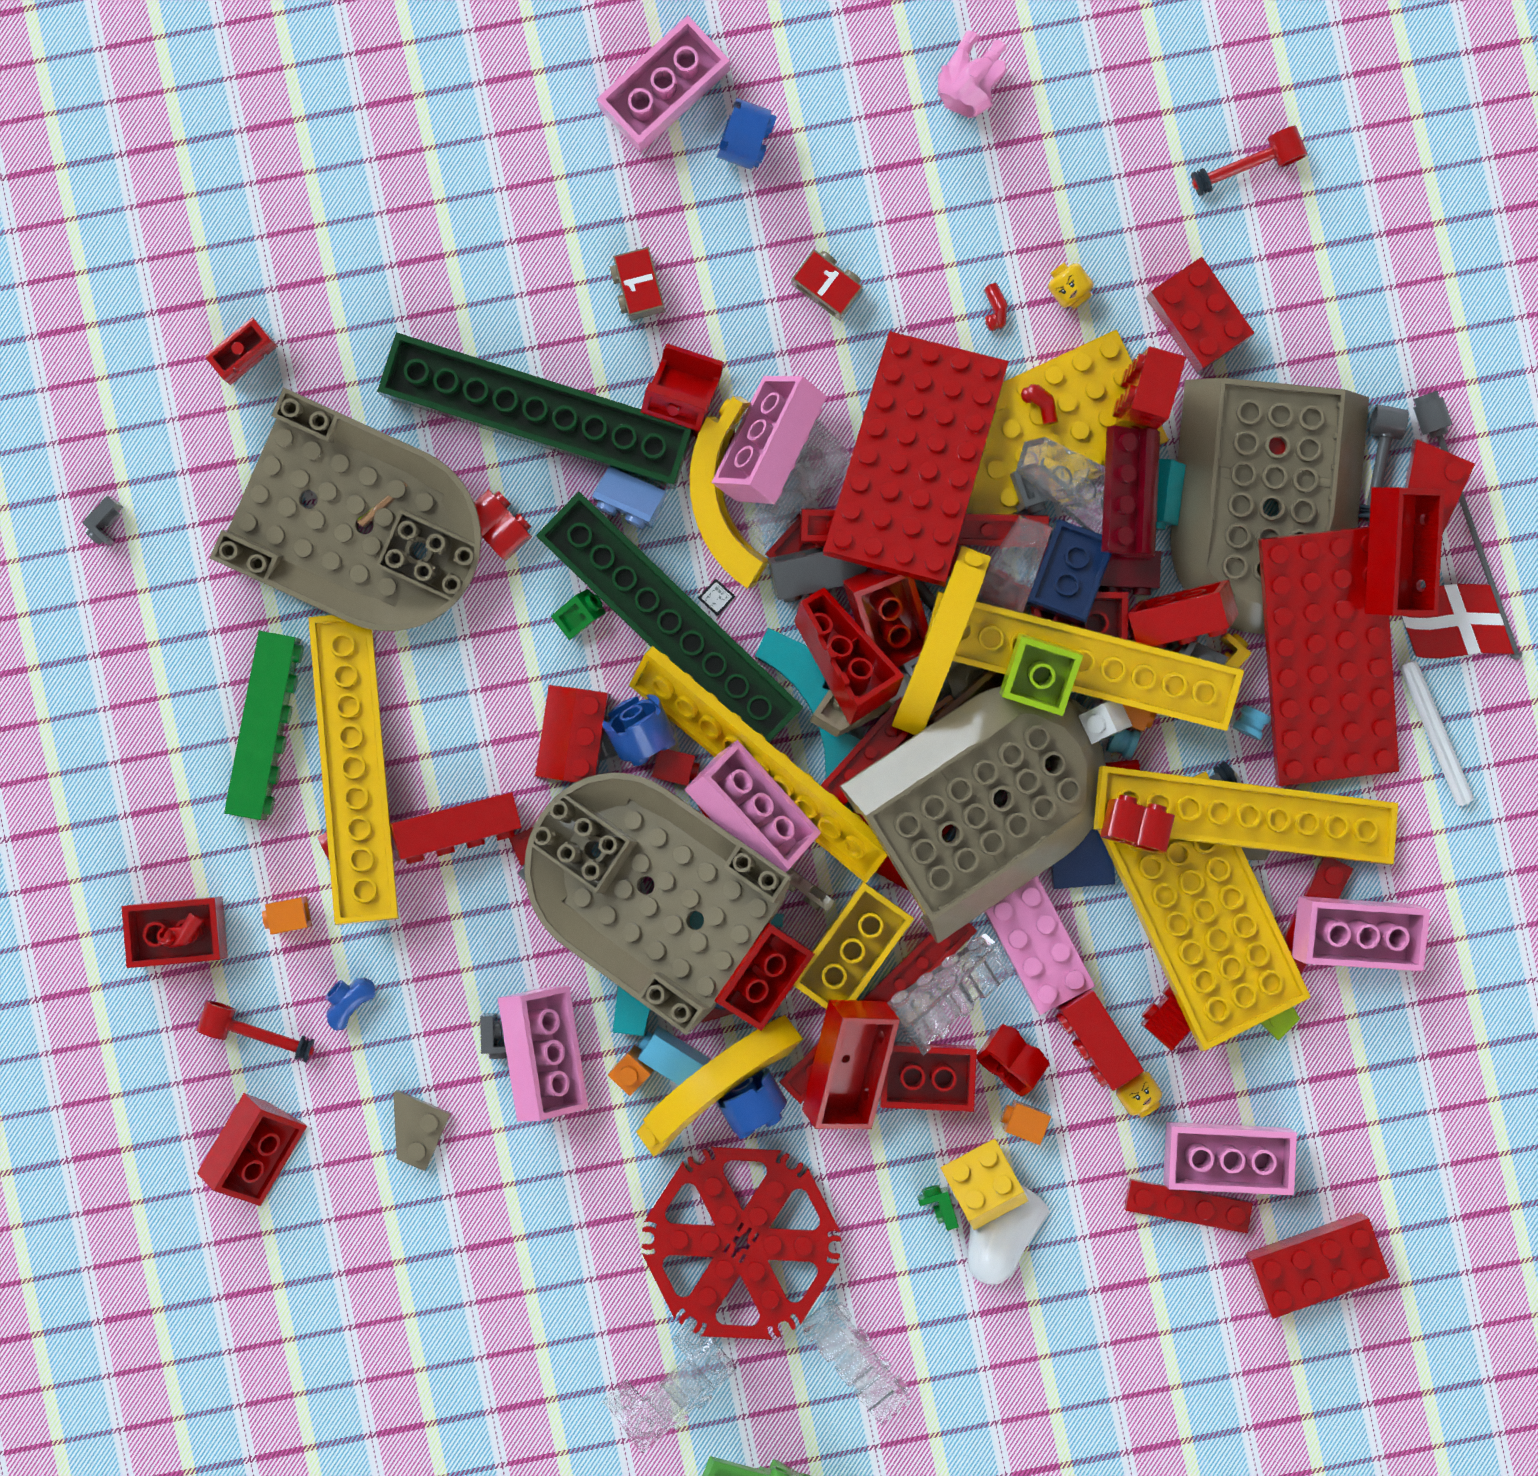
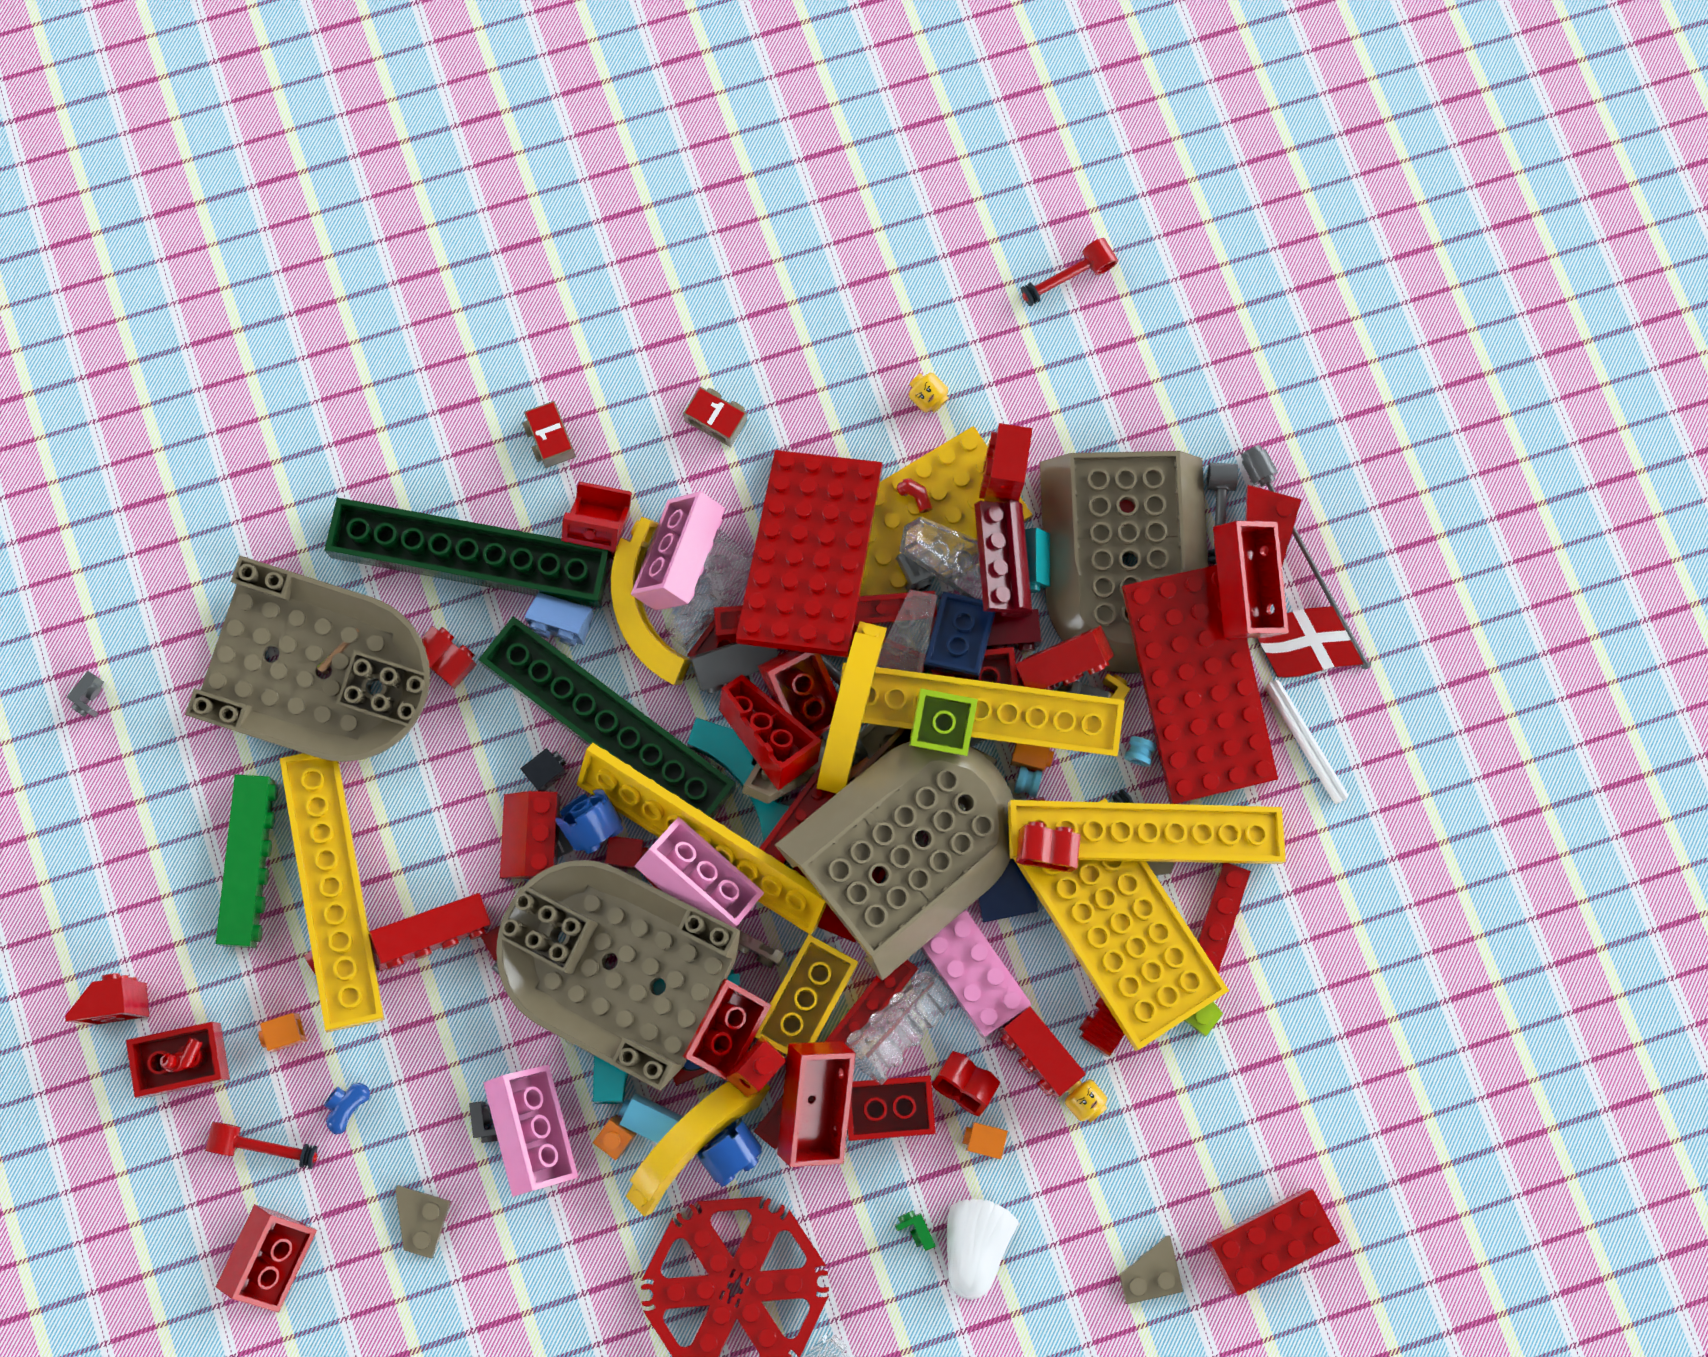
camera: 15 degrees left, 10 degrees down
red brick [204,317,278,385] -> none
green bracket [551,589,606,640] -> none
bright pink brick [597,15,730,153] -> none
sticker [698,579,736,616] -> none
blue brick [716,98,777,170] -> none
bright pink piece [938,30,1007,118] -> none
yellow brick [940,1138,1028,1230] -> none
red arm [984,283,1007,331] -> none
white brick [1079,701,1132,744] -> none
red plate [1124,1178,1253,1234] -> none
red brick [1146,257,1254,374] -> none
bright pink brick [1163,1122,1297,1195] -> none
bright pink brick [1292,896,1430,971] -> none
none -> red slope [65,973,150,1026]
none -> black brick [520,748,567,791]
none -> red torso [725,1036,786,1097]
none -> dark tan wing [1119,1235,1183,1304]

